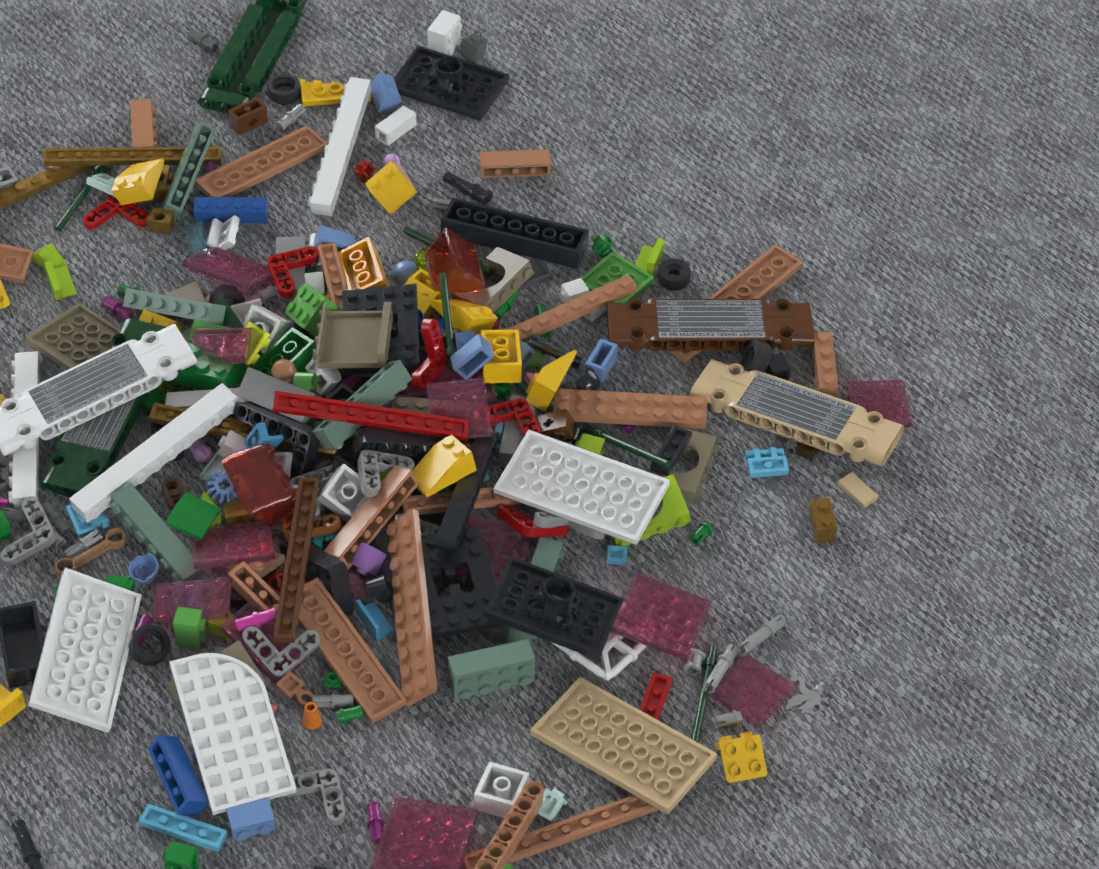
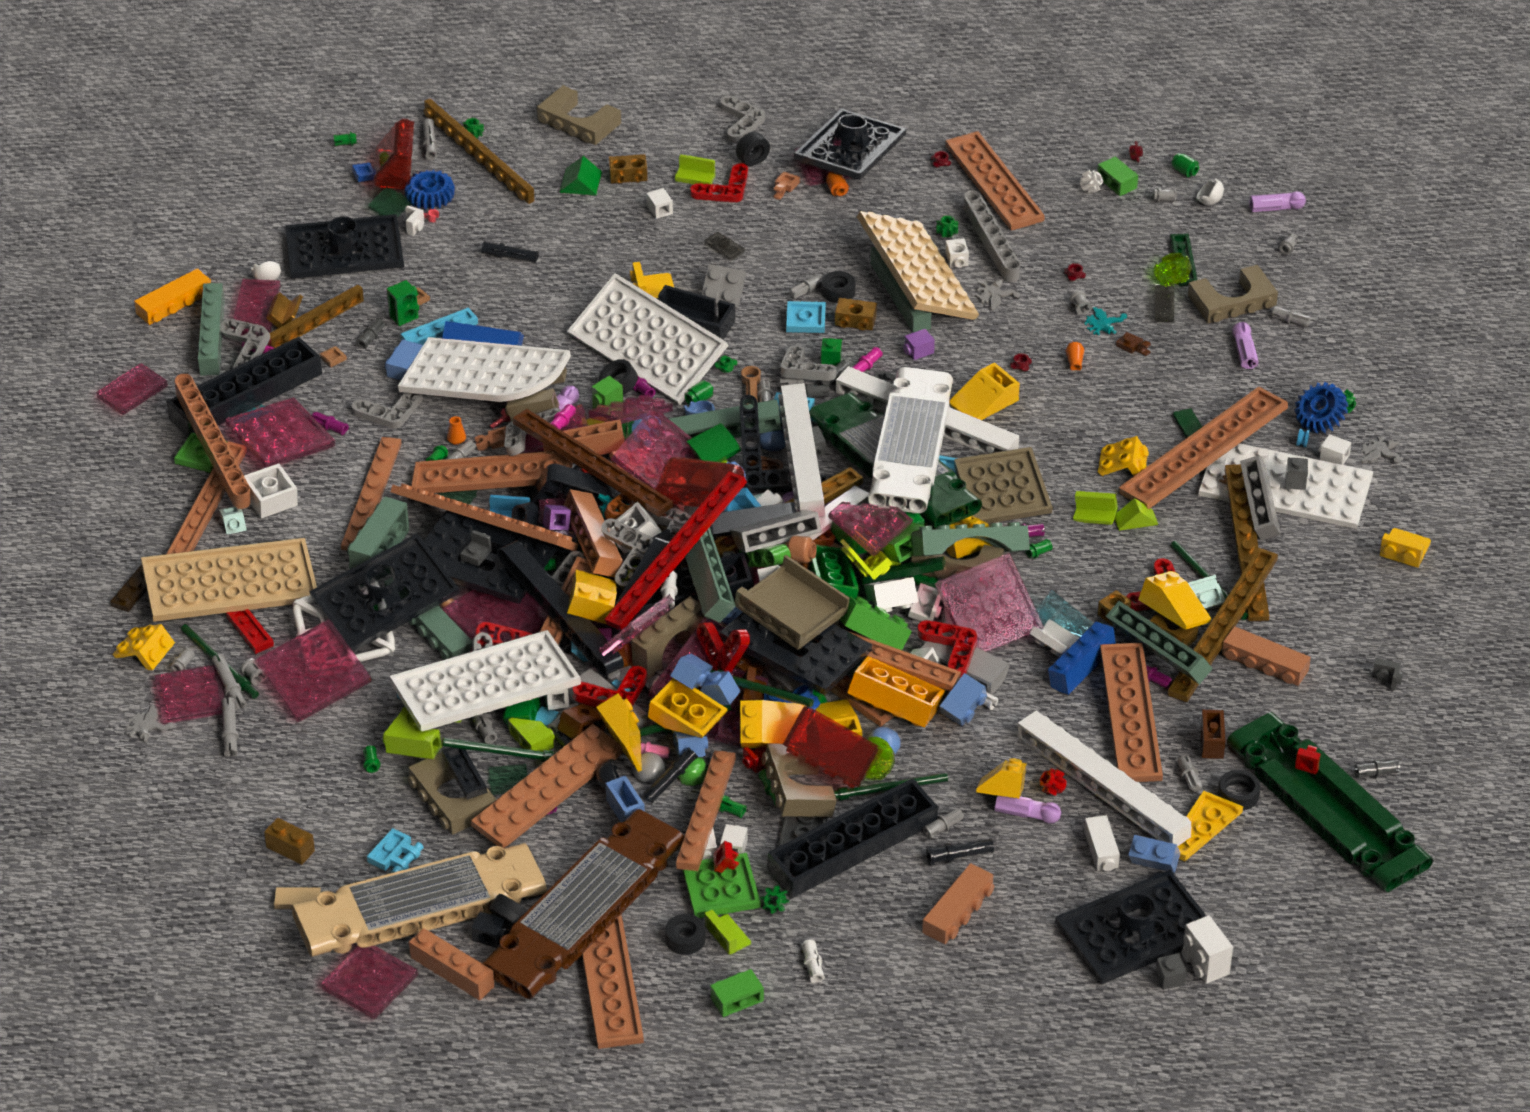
camera: 130 degrees right, 5 degrees down
none -> dark brown plate [110,564,147,612]
none -> nougat plate [341,437,402,551]
none -> dark grey bracket [461,530,492,566]
none -> clear green piece [488,764,528,795]
none -> bright green brick [710,969,764,1017]
none -> red tile [713,841,739,873]
none -> black beam [739,395,793,493]
none -> white pin [801,940,825,983]
none -> red tile [1295,745,1321,774]
none -> dark grey bracket [1372,658,1403,691]

